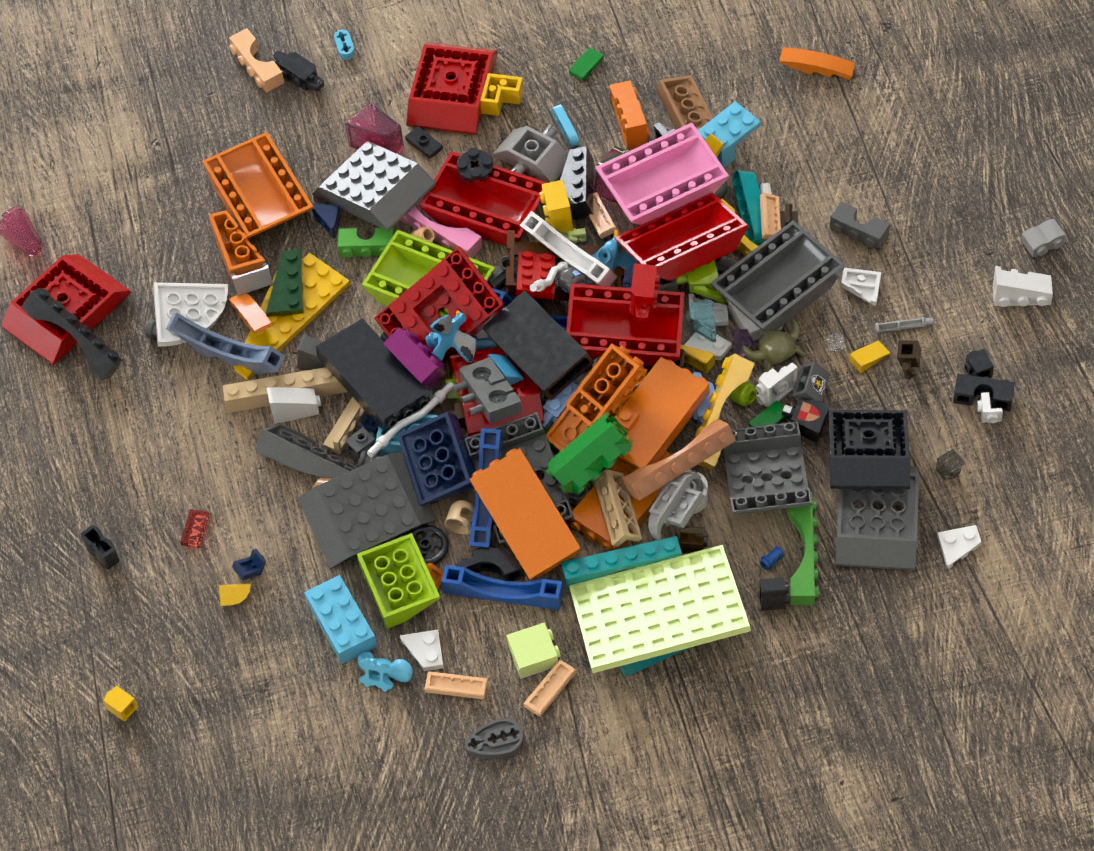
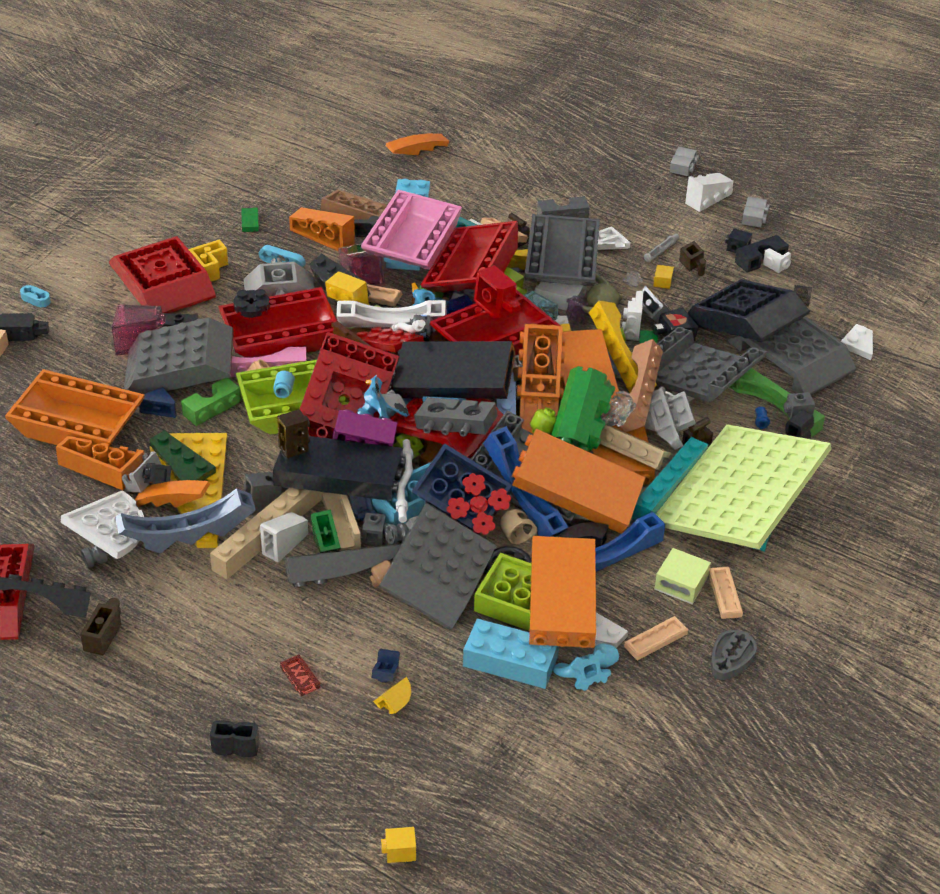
camera: 50 degrees left, 15 degrees down
none -> dark brown brick [80,598,122,656]
none -> black bracket [142,463,172,484]
none -> medium azure brick [273,371,295,398]
none -> dark brown brick [277,409,310,458]
none -> green slope [311,509,341,553]
none -> red plant [447,473,511,535]
none -> orange brick [529,536,596,648]
none -> lime head [530,408,557,435]
none -> clear plate [601,391,636,427]
none -> light grey brick [742,196,770,228]
none -> dark grey brick [784,392,815,419]

